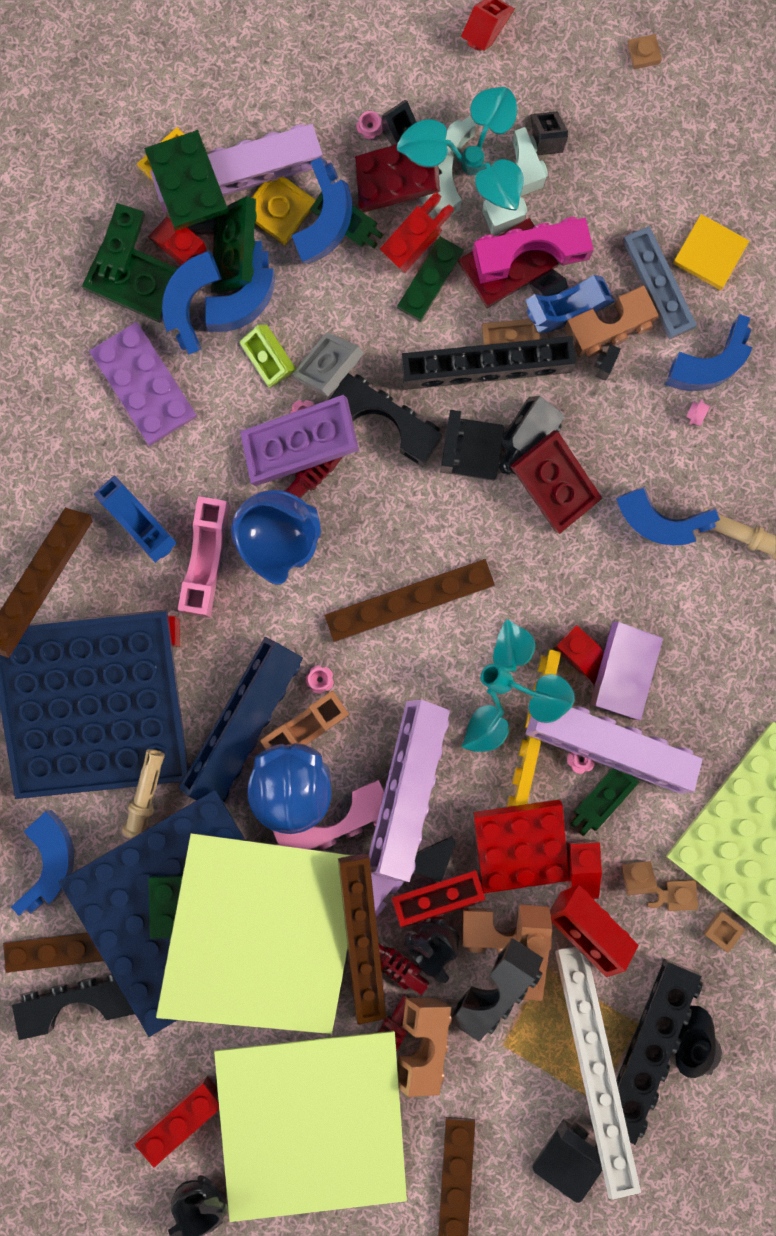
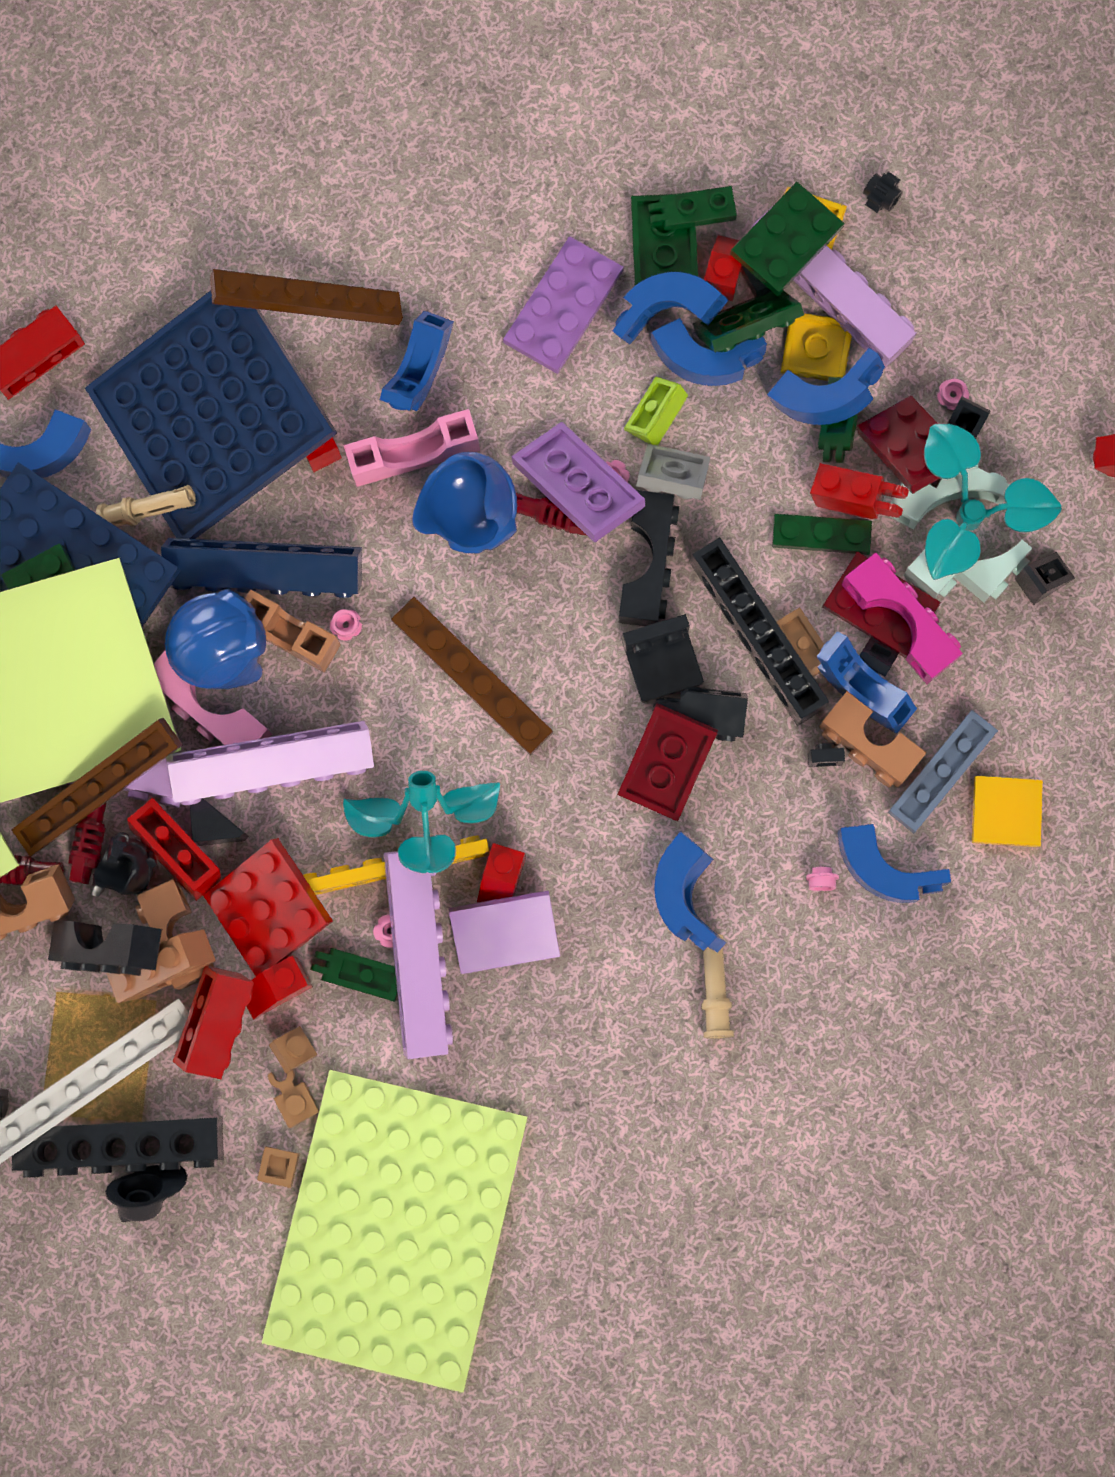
camera: 75 degrees right, 5 degrees down
none -> black gear [863,171,903,213]

